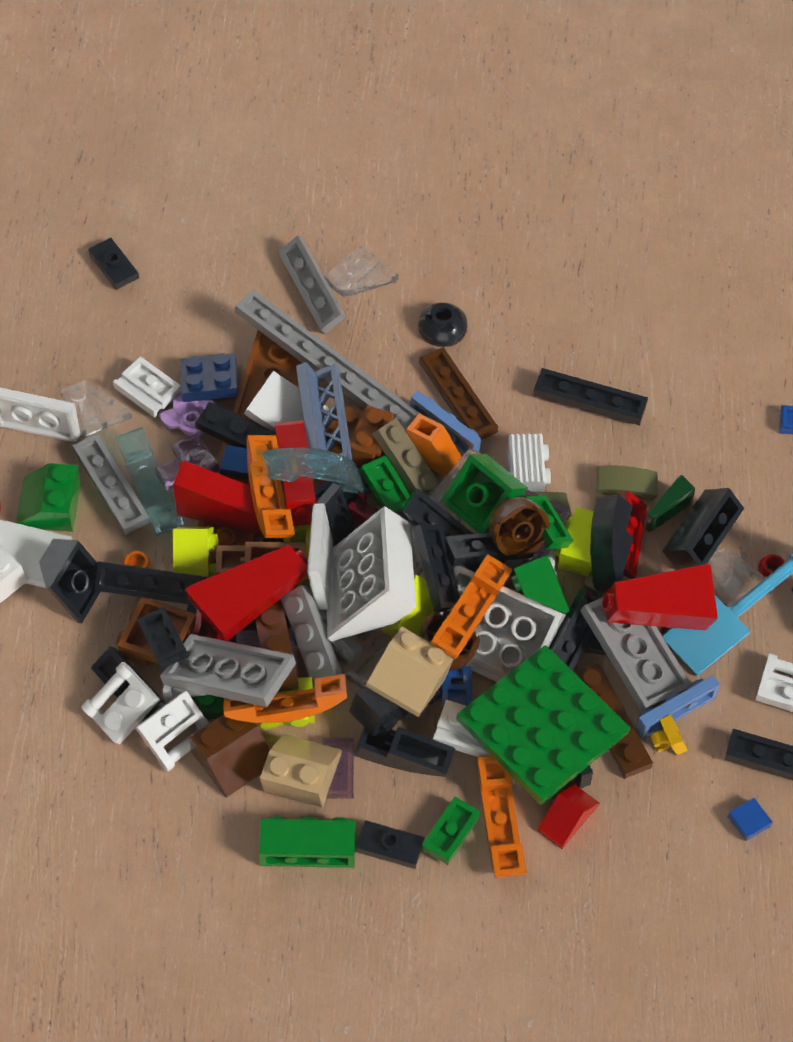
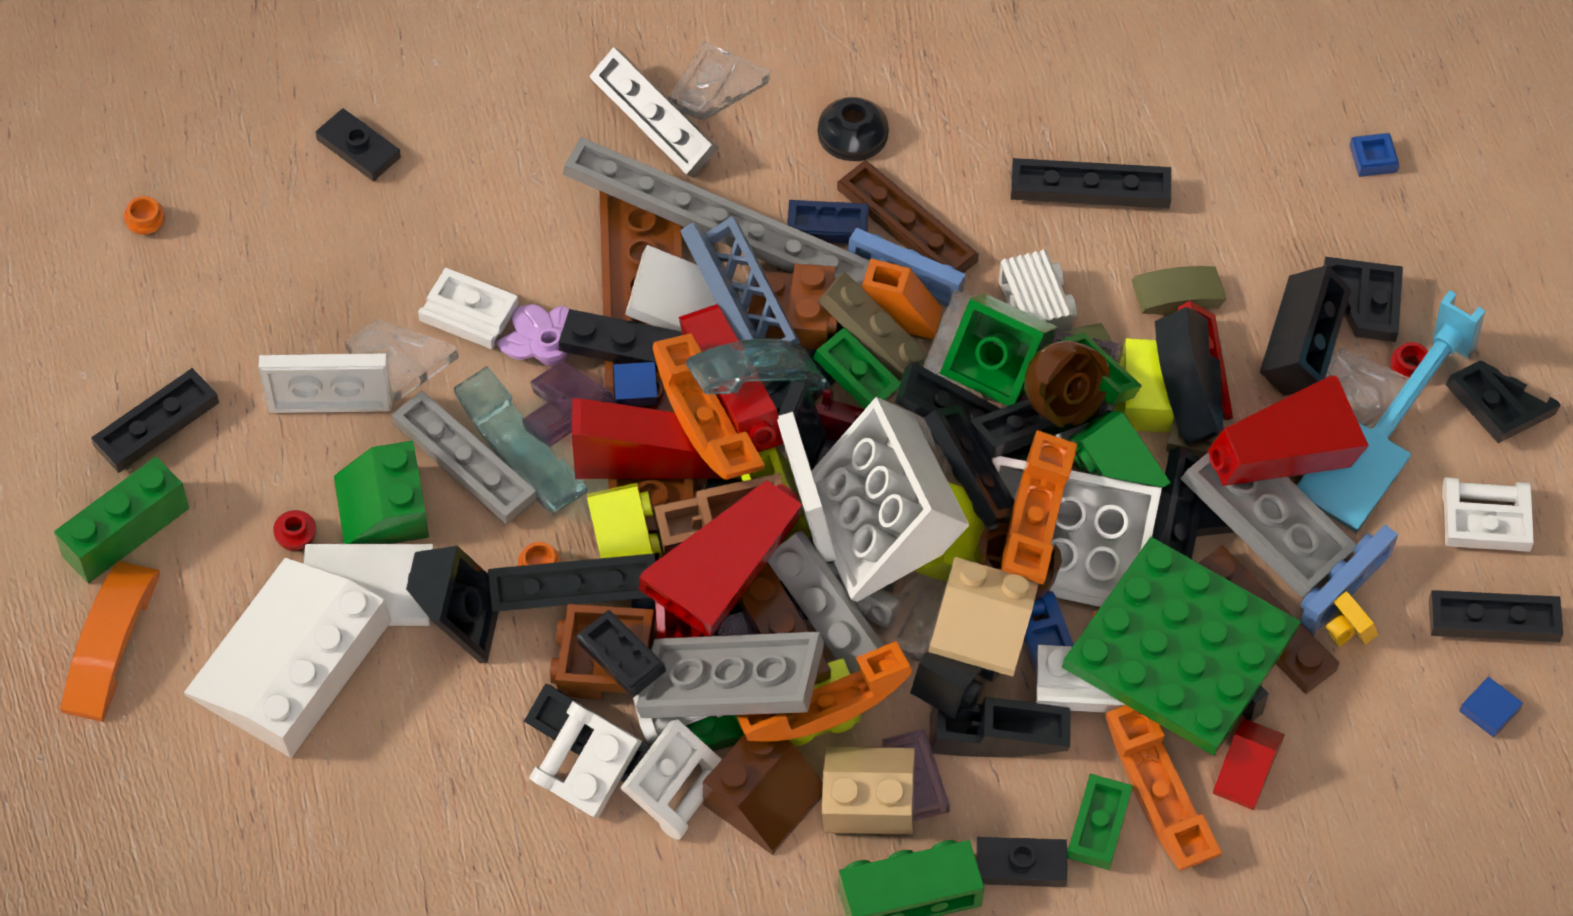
camera: 15 degrees left, 0 degrees up
dark blue plate [180,353,238,402] -> none
dark green slope [645,475,695,532] -> none
none -> dark blue plate [787,200,869,244]
none -> black wing [1323,257,1403,342]

